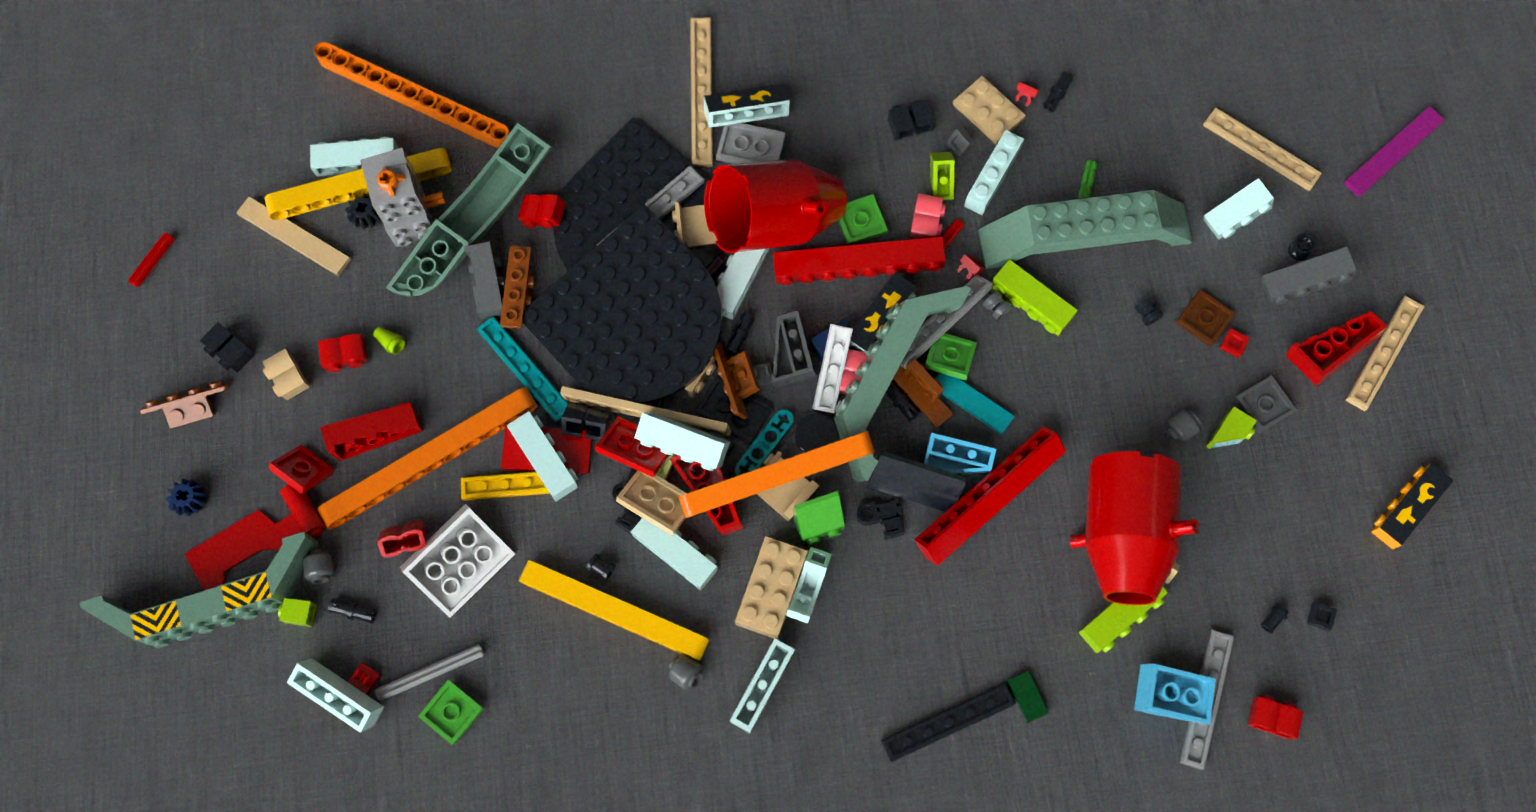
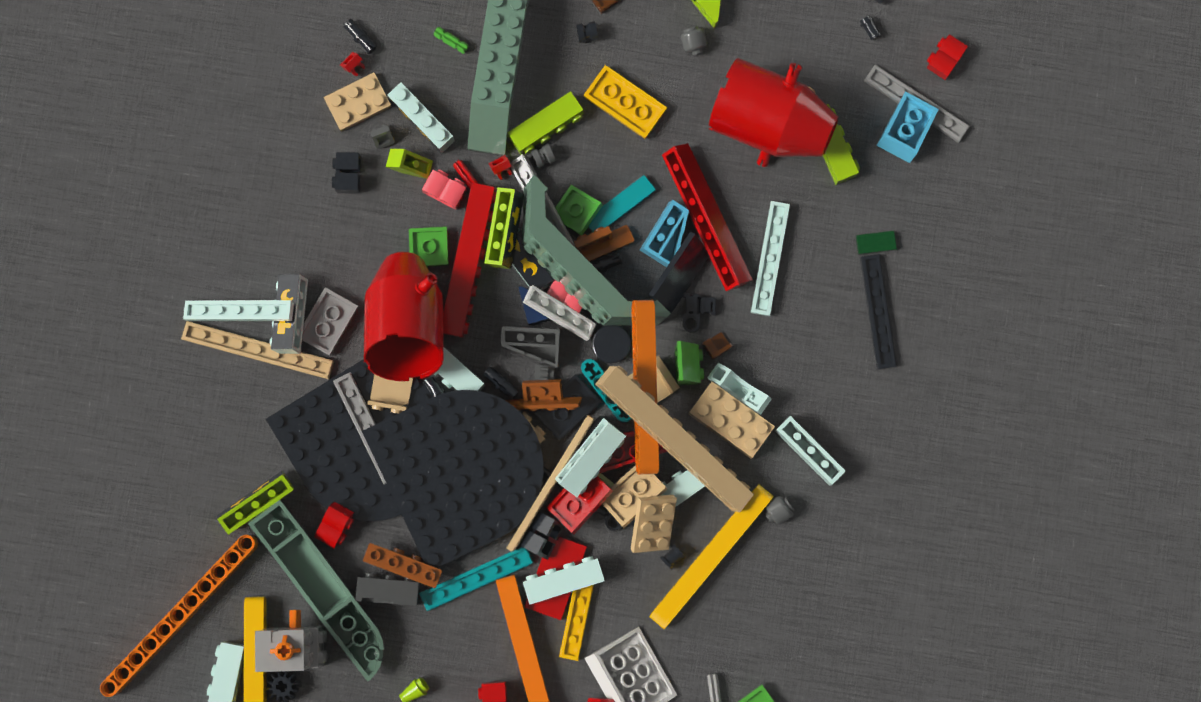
camera: 75 degrees left, 10 degrees up
none -> light aqua plate [183,300,294,321]
none -> lime brick [217,471,294,535]
none -> lime brick [485,188,524,269]
none -> yellow plate [584,65,667,139]
none -> tan brick [595,366,754,513]
none -> tan plate [631,495,677,553]
none -> reddish brown panel [702,332,733,360]
none -> light aqua plate [751,201,790,316]

